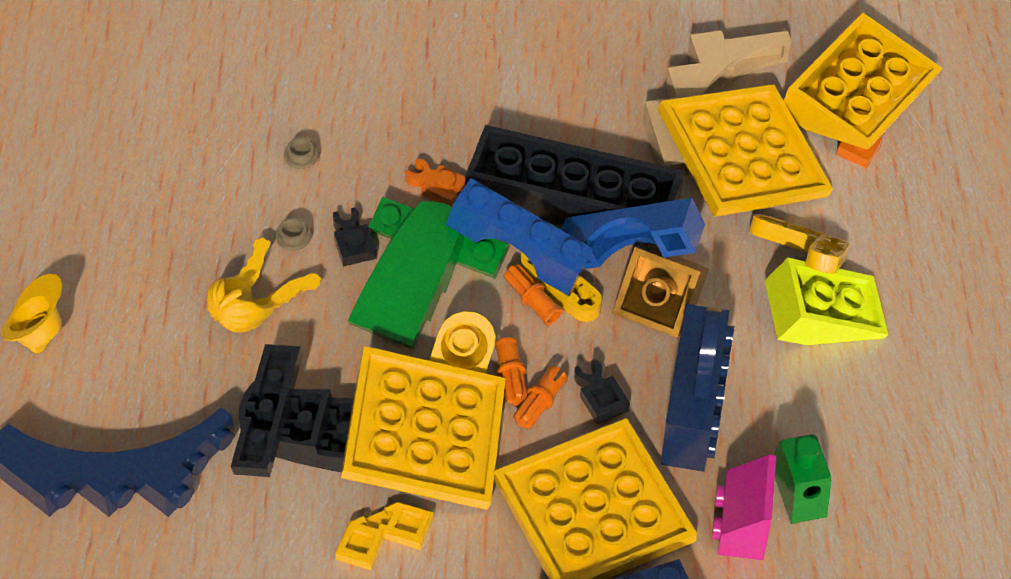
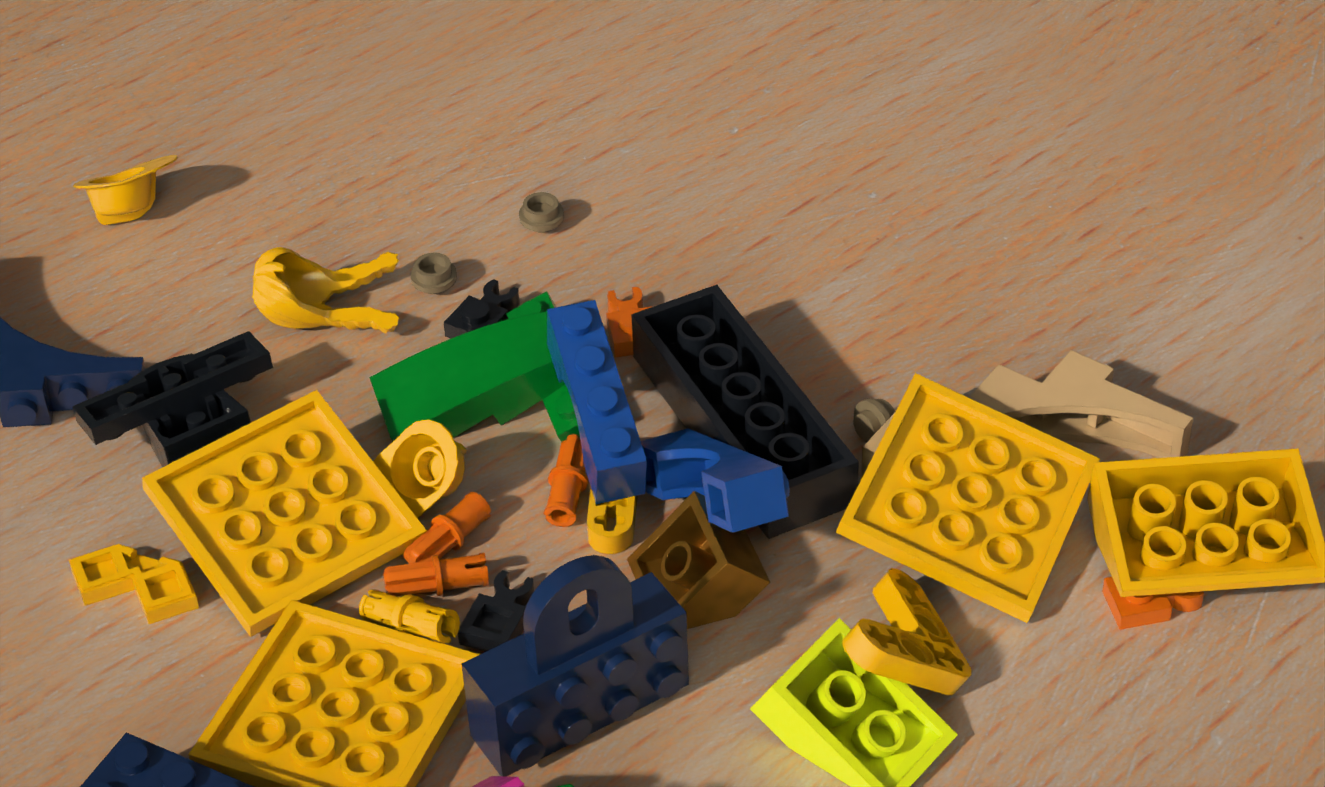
camera: 50 degrees right, 10 degrees down
none -> yellow pin [359,589,460,644]
none -> dark tan plate [853,398,896,442]

